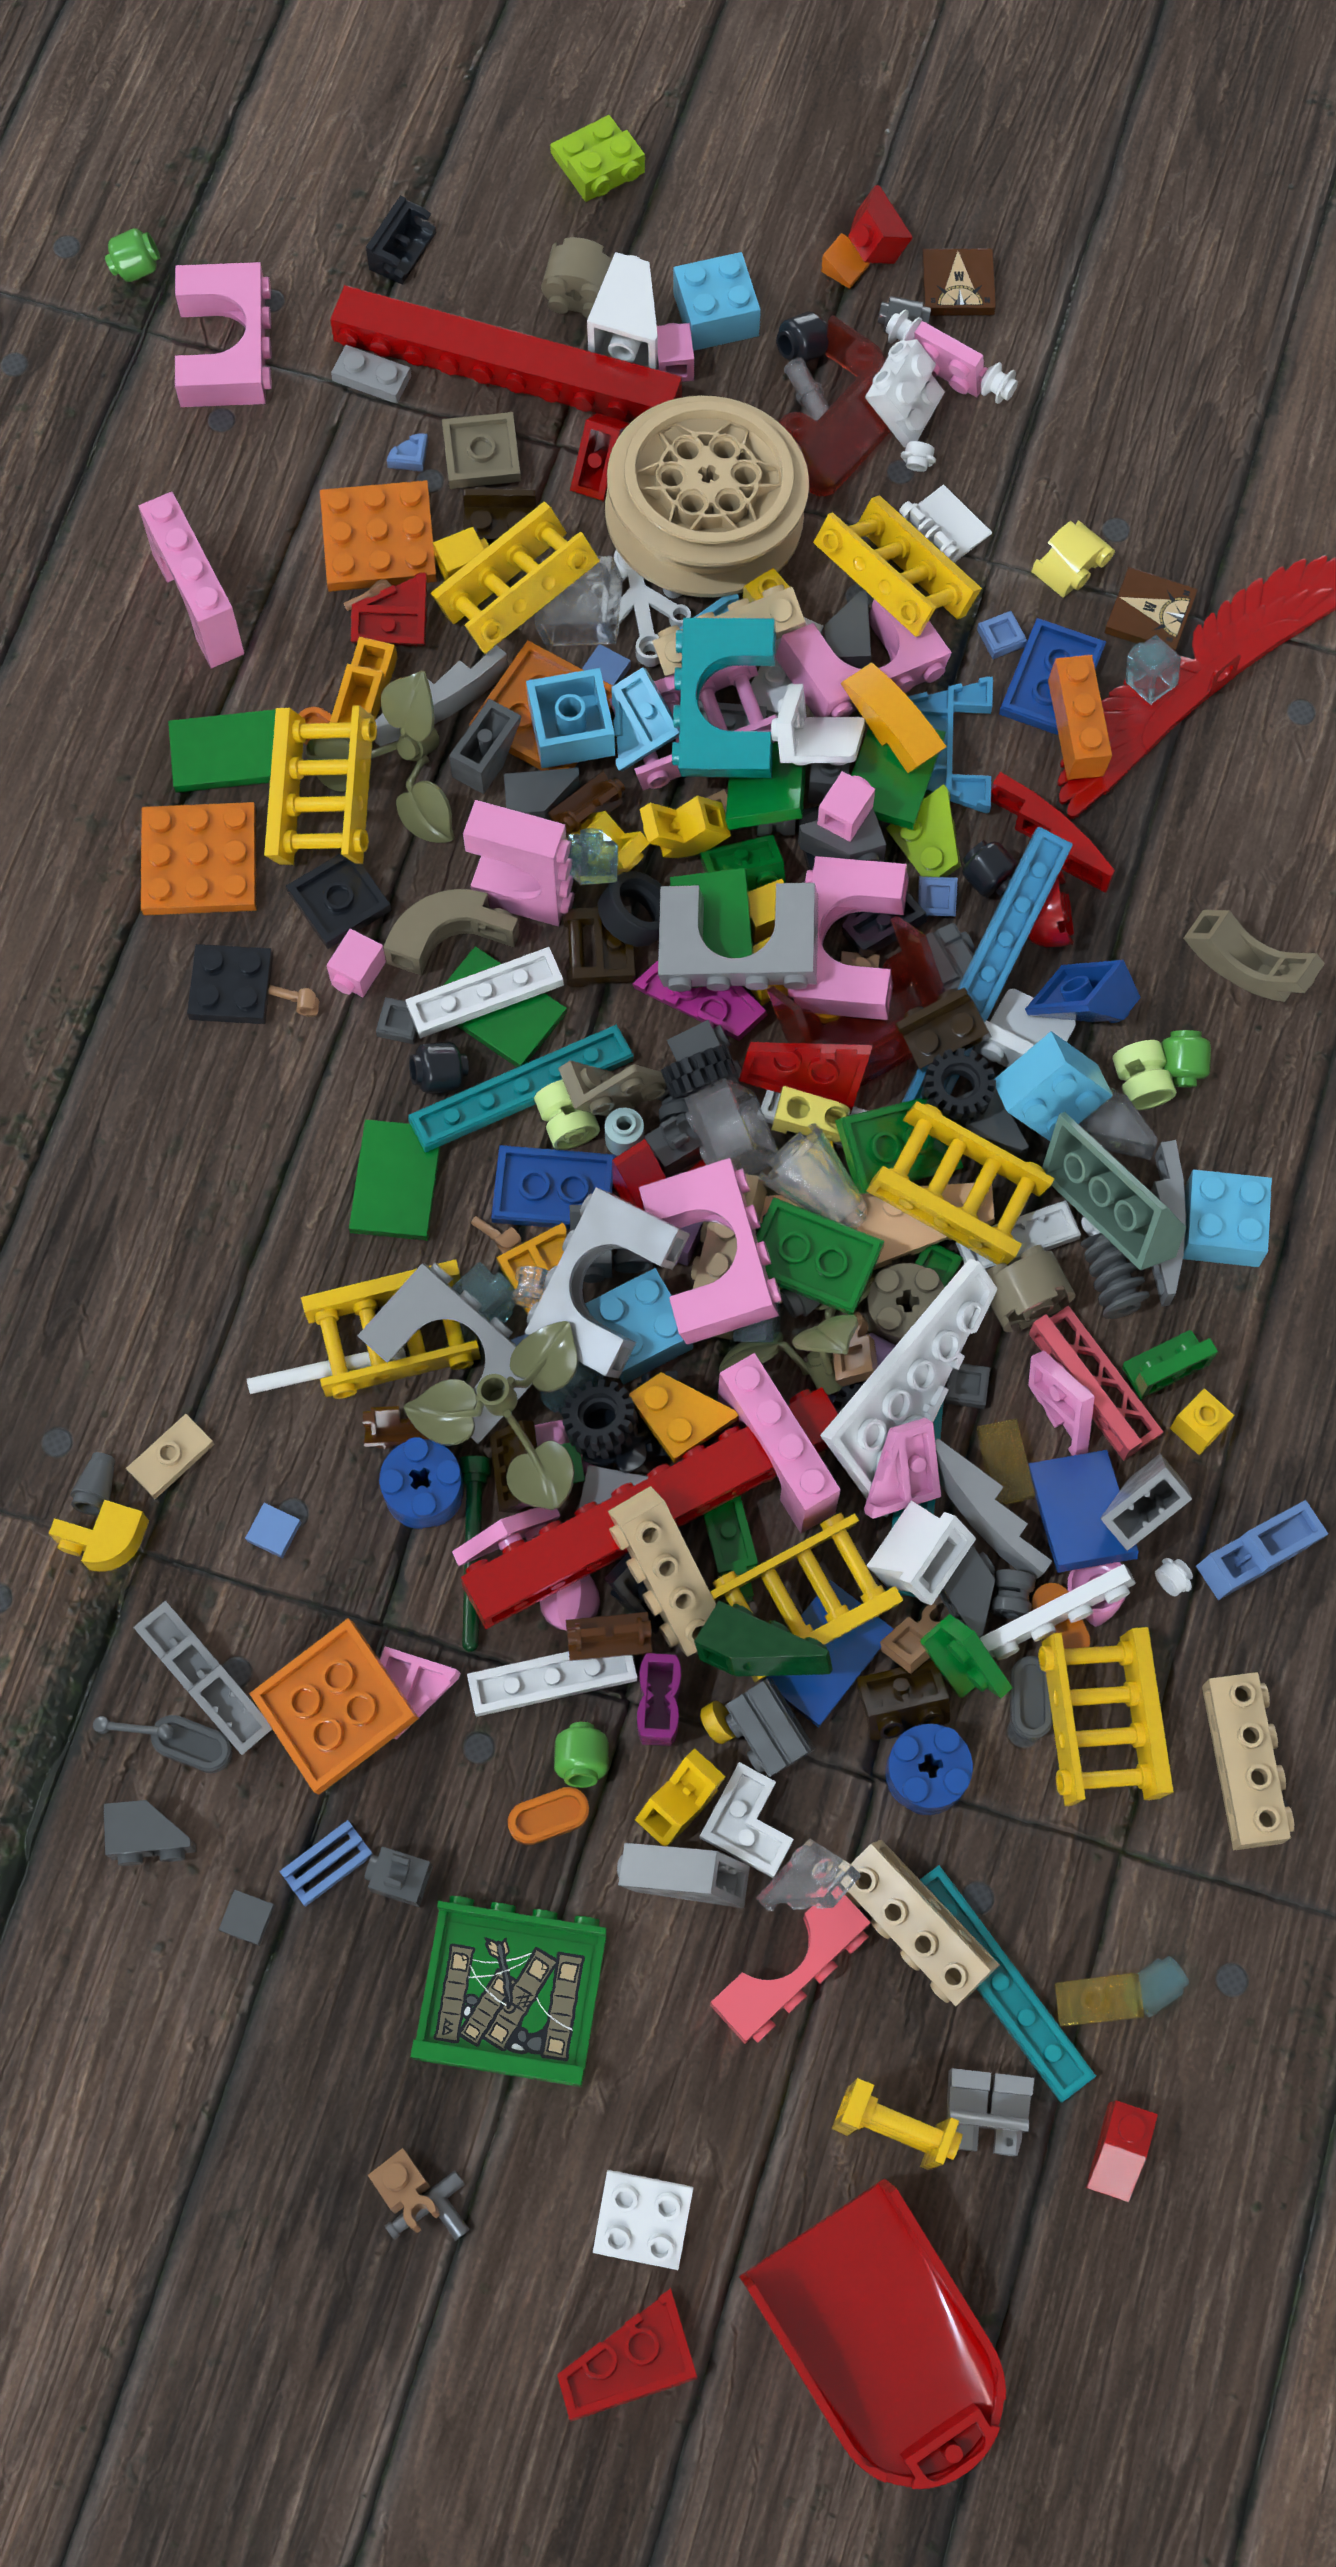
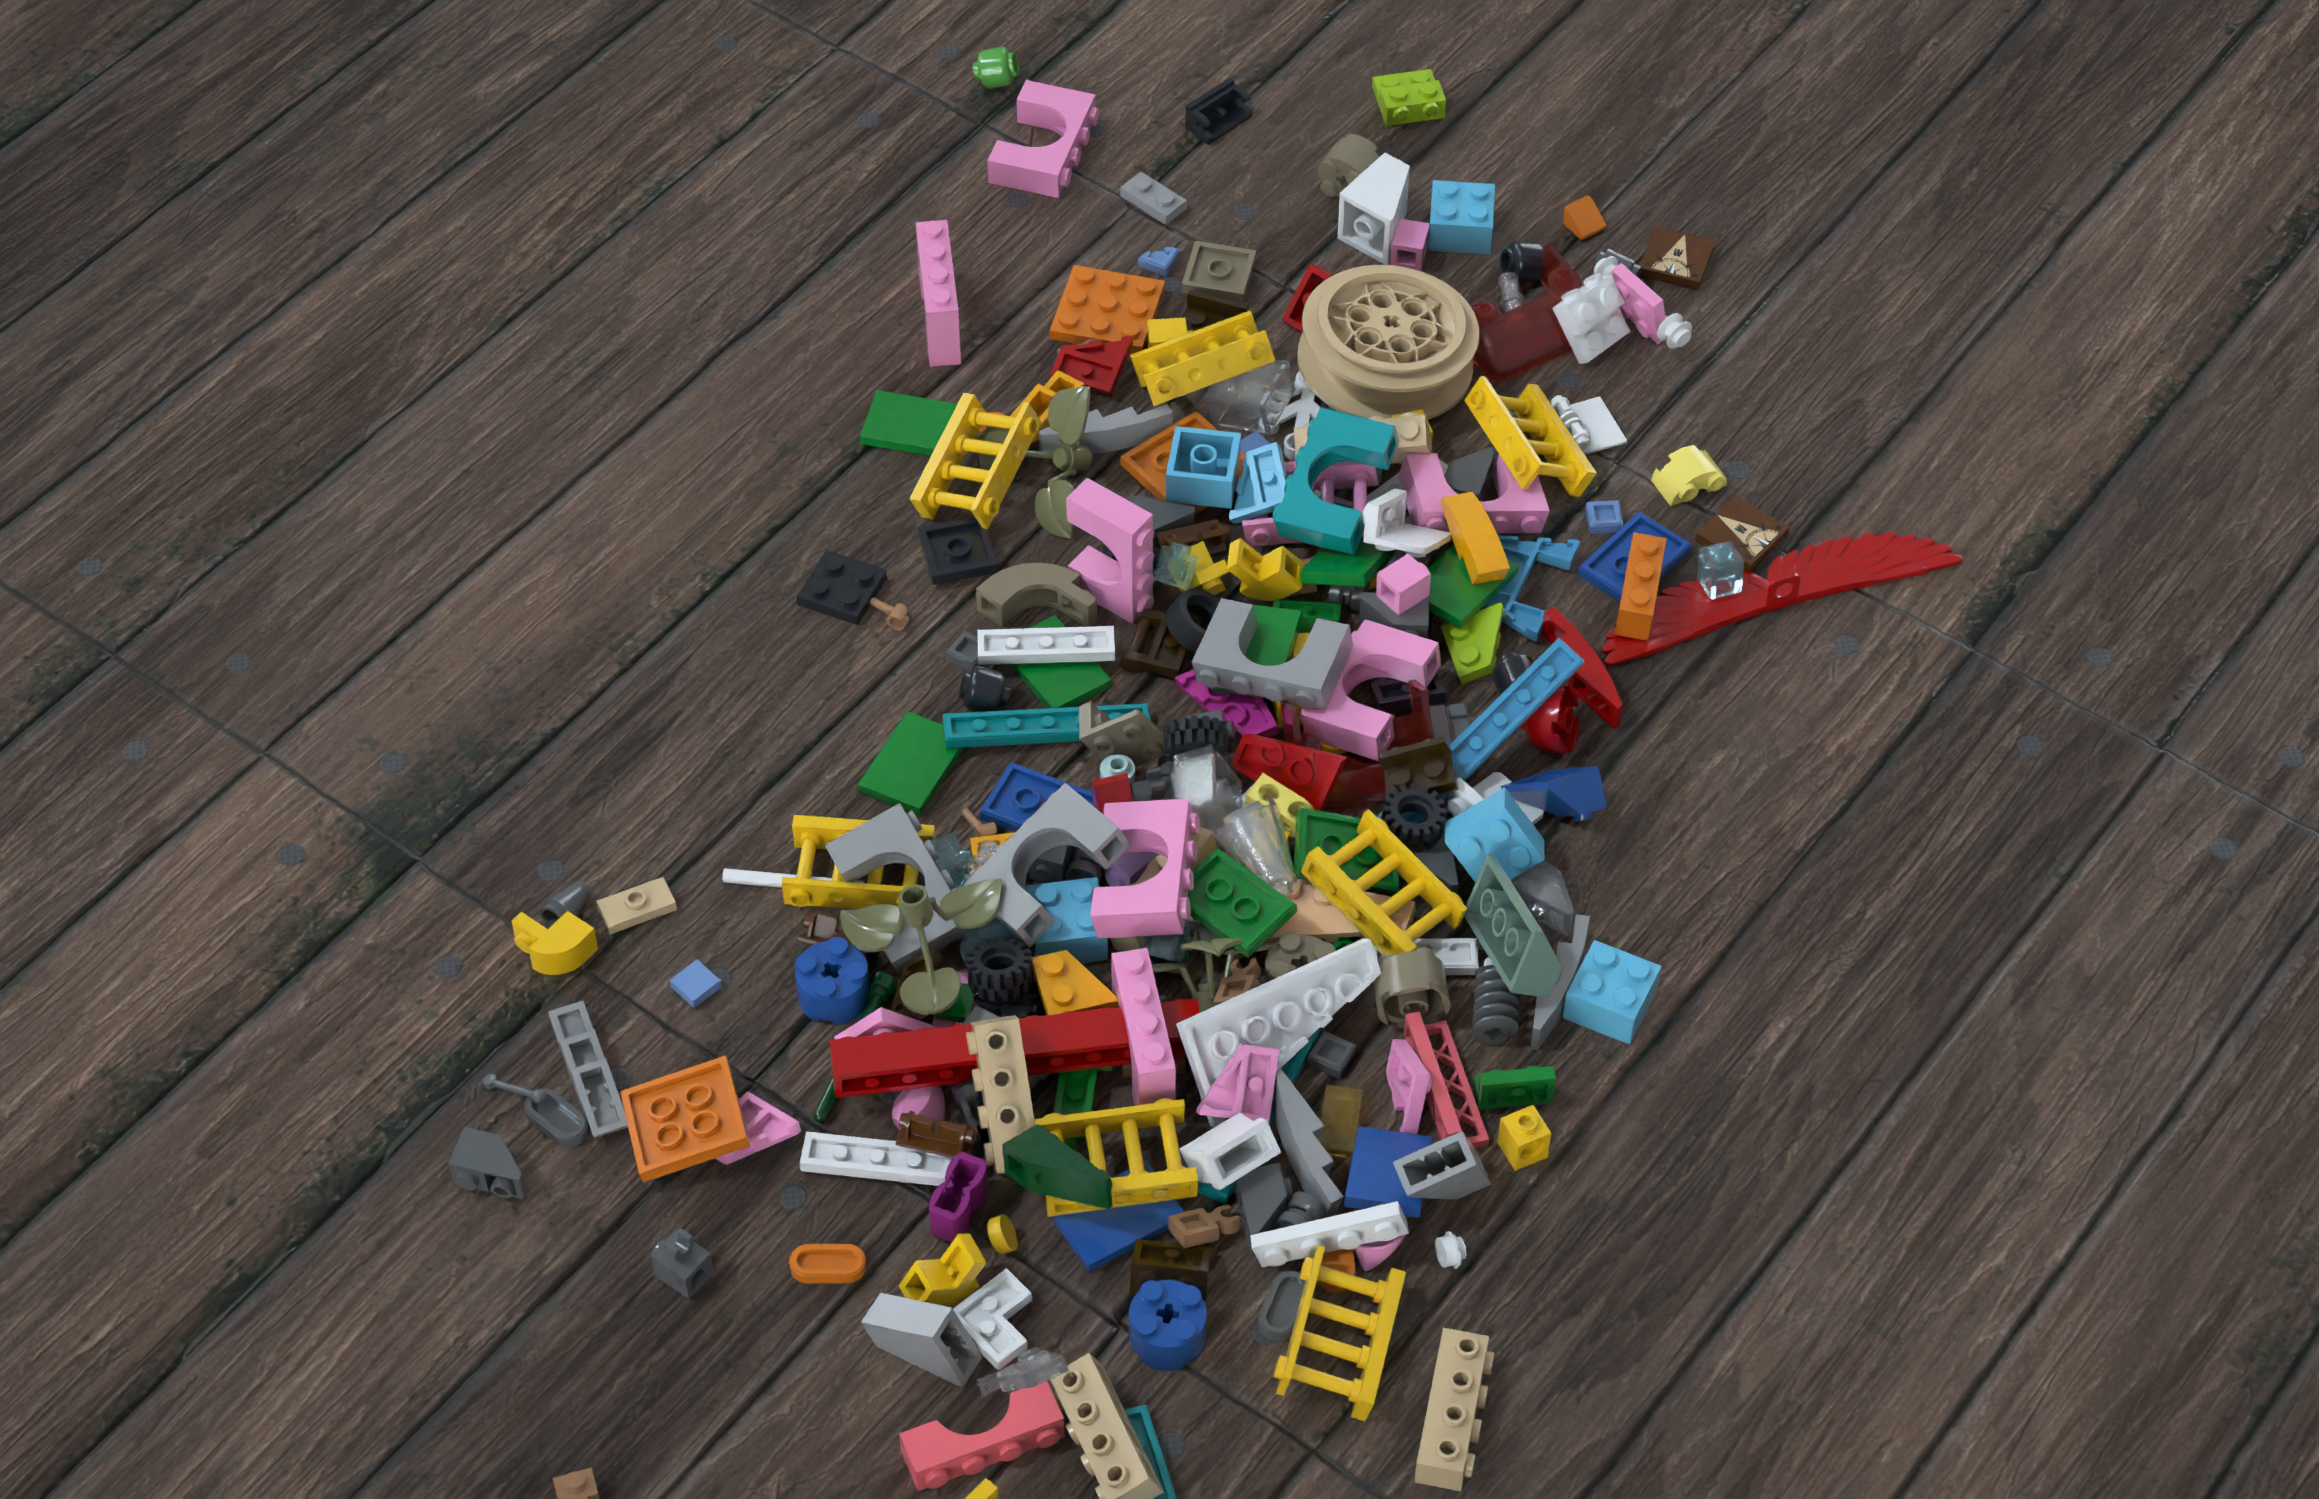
camera: 20 degrees right, 20 degrees down
orange plate [141,802,256,915] -> none
dark grey tile [219,1890,275,1946] -> none
medium blue tile [279,1820,373,1907] -> none
bright pink brick [327,929,386,997] -> none
red brick [330,285,682,422] -> none
panel [410,1896,607,2087] -> none
dark grey slope [449,699,521,794] -> none
yellowish green wheel [534,1079,600,1150] -> none
bright green head [554,1722,609,1788] -> none
dark grey brick [725,1678,816,1777] -> none
red slope [848,185,913,264] -> none
white plate [901,441,936,472] -> none
medium blue tile [918,876,958,916] -> none
green bracket [920,1614,1013,1699] -> none
yellowish green wheel [1113,1040,1177,1111] -> none
bright green head [1161,1030,1211,1087] -> none
dark tan arch [1183,910,1325,1002] -> none
medium blue slope [1196,1500,1328,1600] -> none

